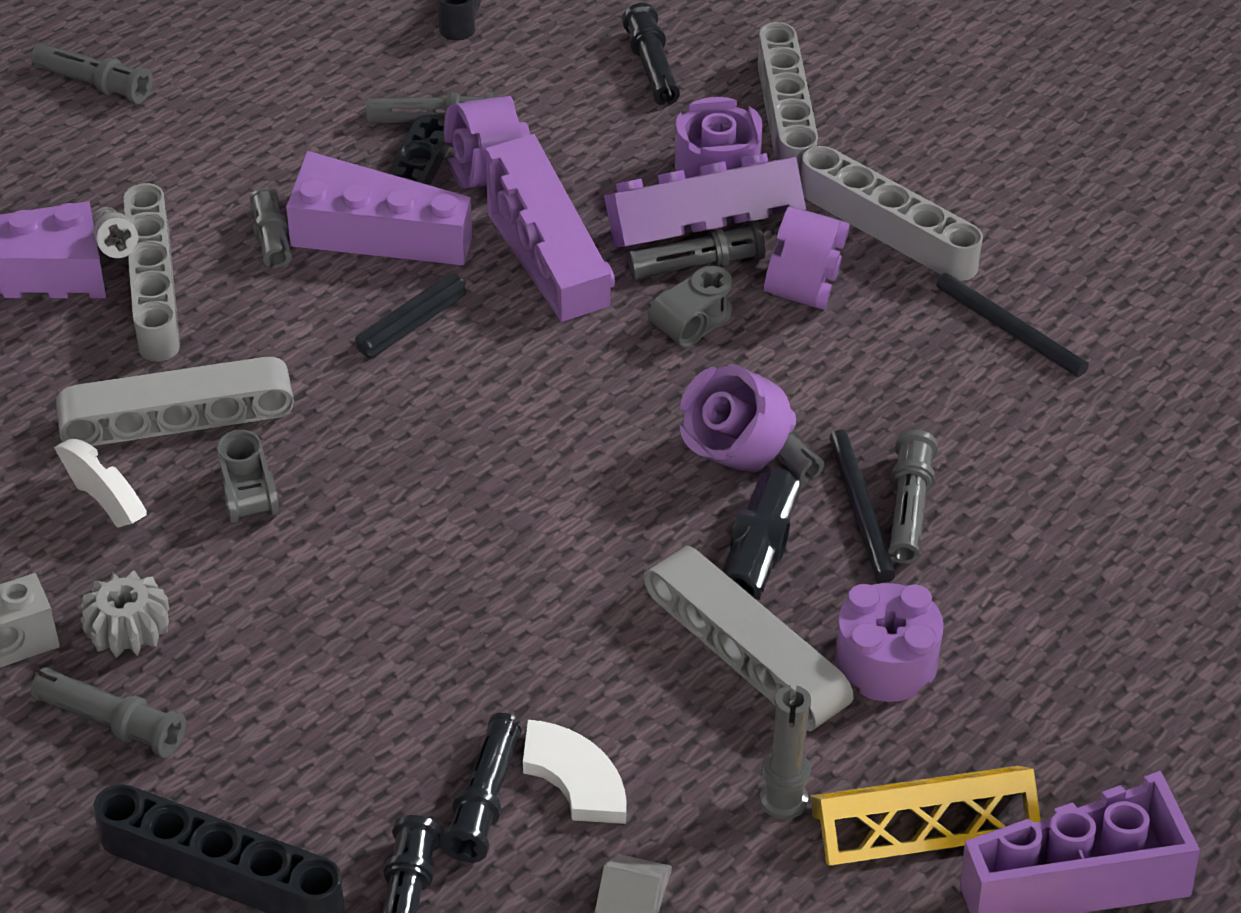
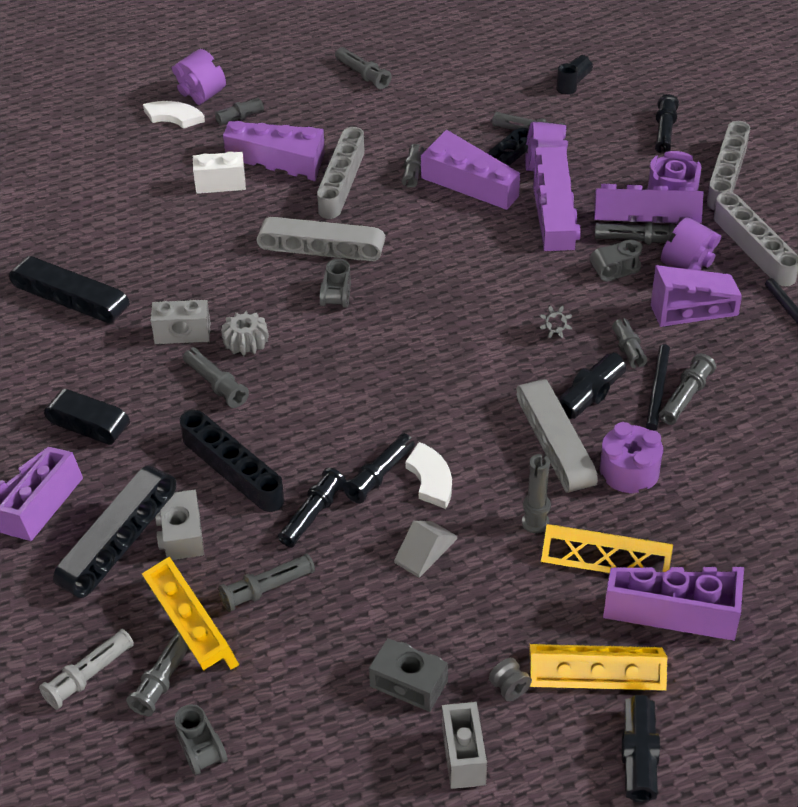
camera: 25 degrees right, 0 degrees up
white tile [54,439,147,528] -> none
light grey pin [93,207,139,258] -> none
black axle [355,273,467,358] -> none
medium lavender brick [680,364,796,473] -> none
none -> dark grey gear [539,305,572,338]
none -> medium lavender wedge [651,265,742,327]

